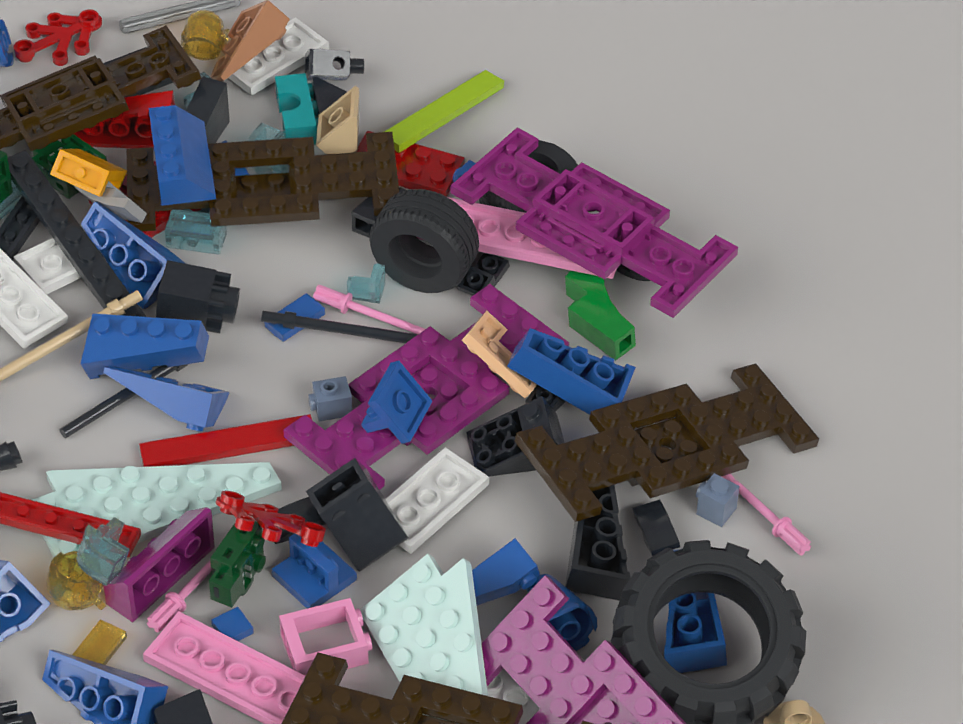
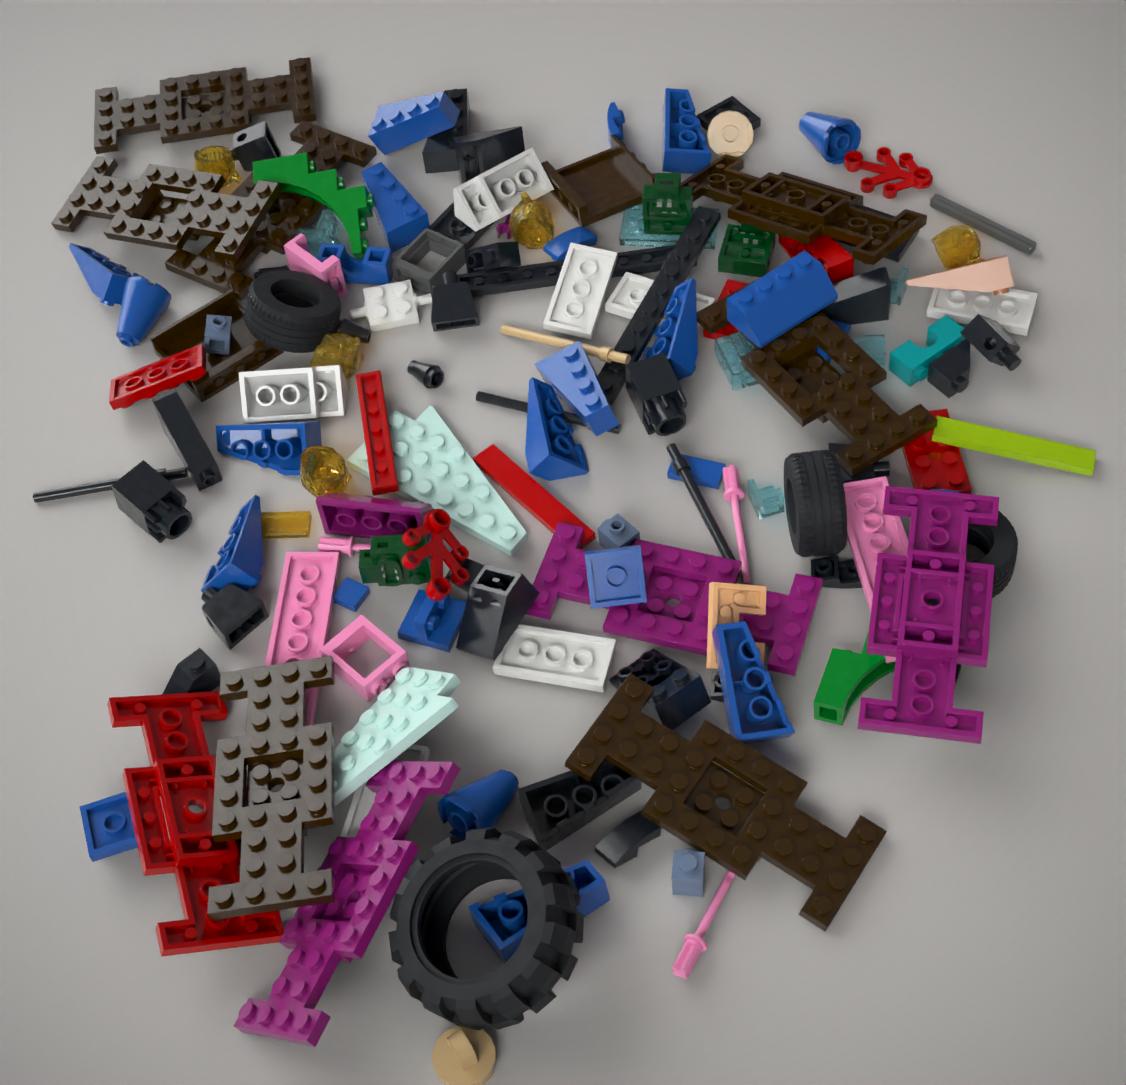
camera: 70 degrees right, 5 degrees up
light orange panel [50,149,127,197] -> none
light grey slope [73,181,147,223] -> none
clear light blue brick [76,517,130,586] -> none
tan slope [316,85,359,154] -> none
blue wedge [472,538,540,606] -> none

